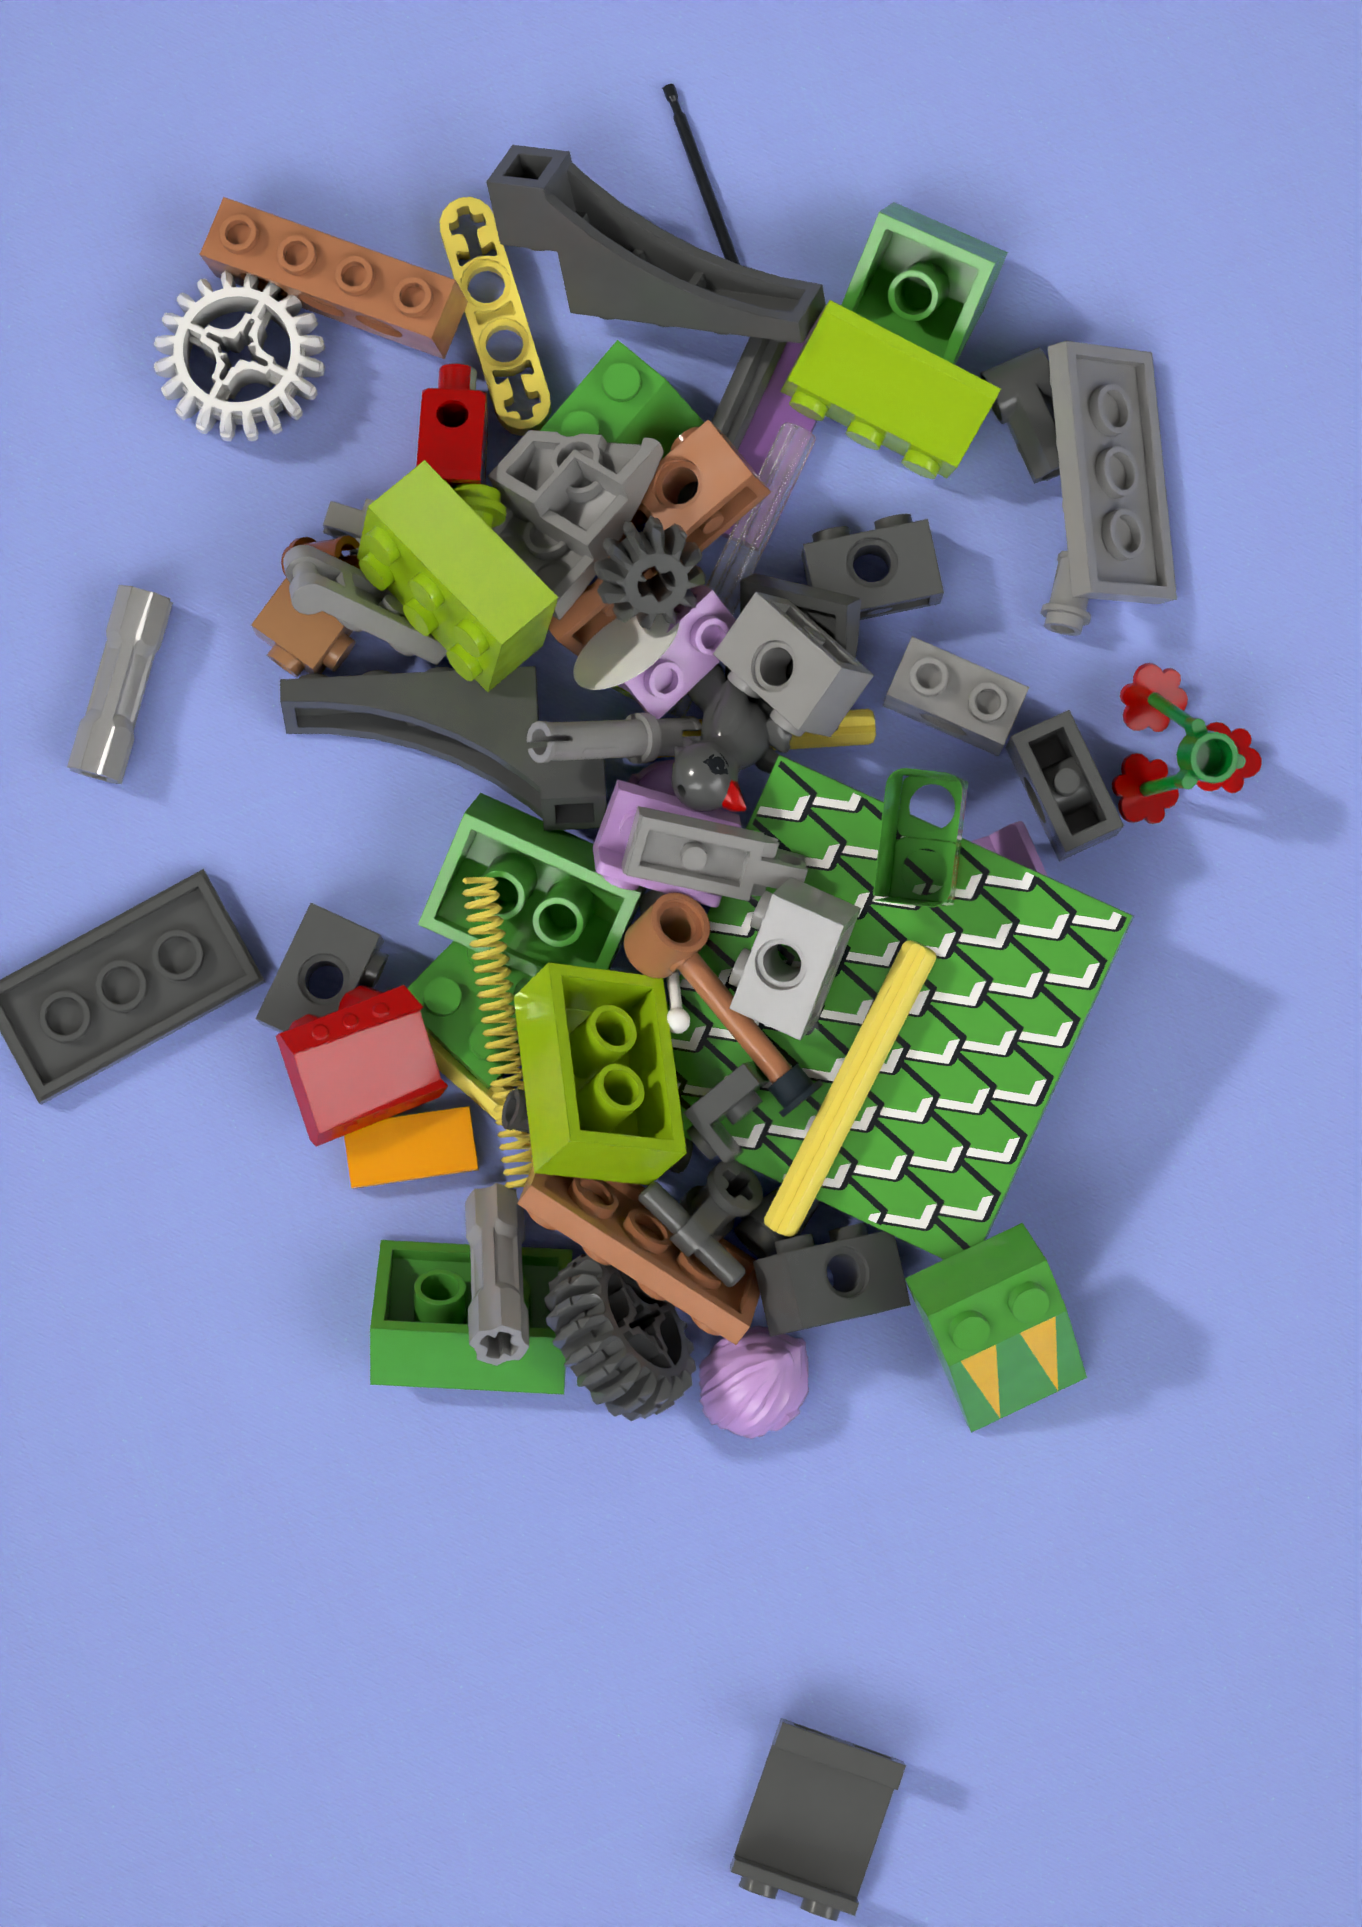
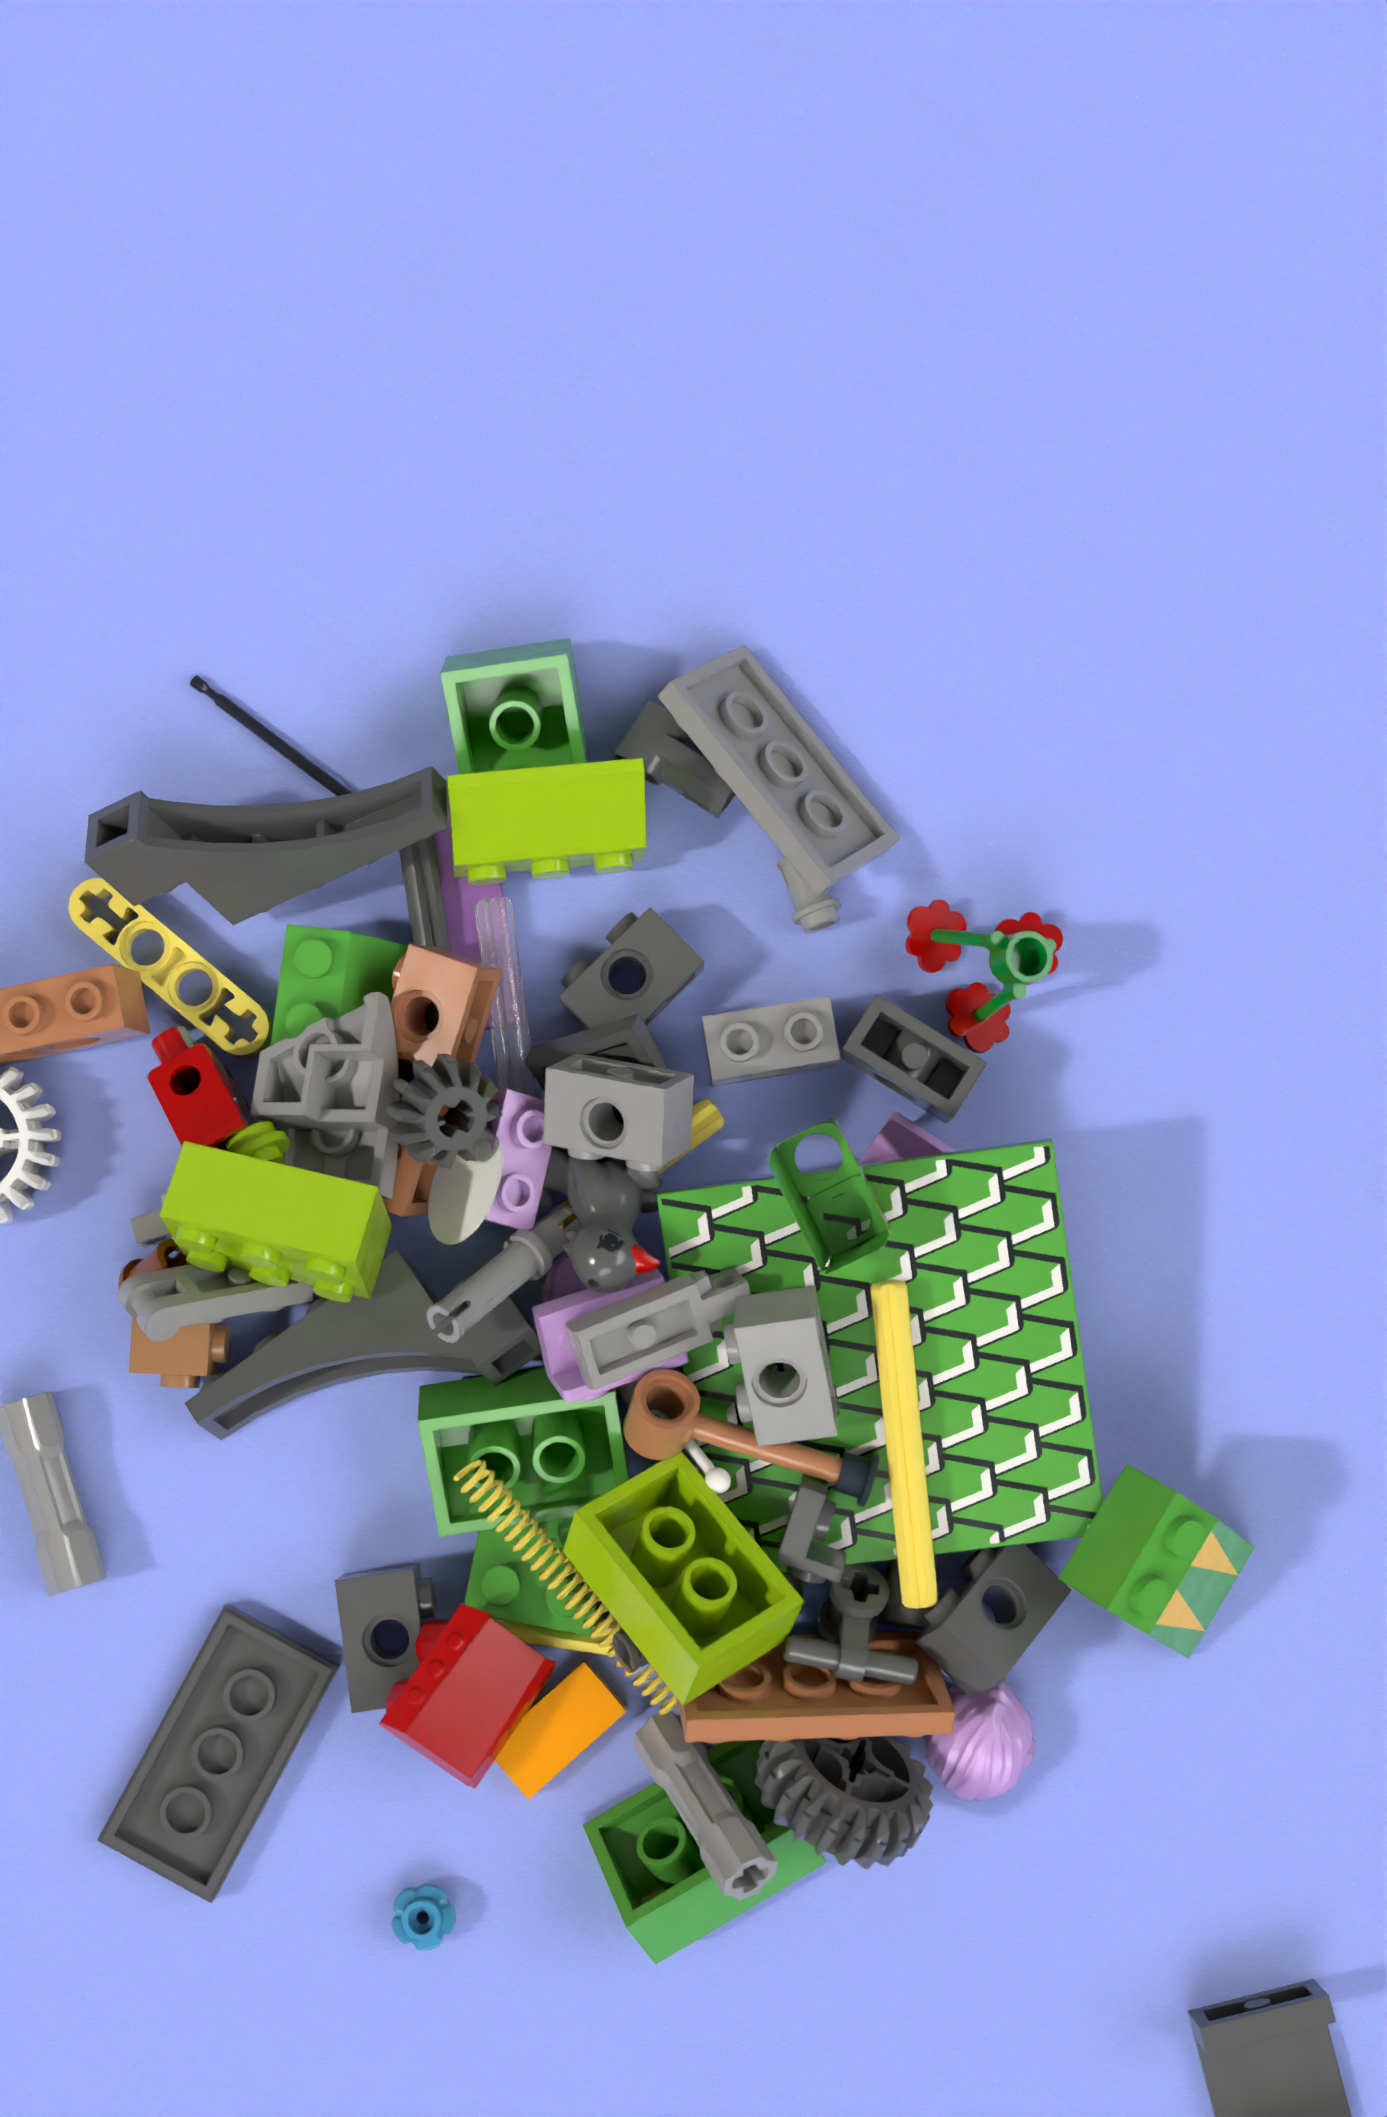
camera: 30 degrees left, 0 degrees up
none -> dark azure plate [391,1883,456,1951]

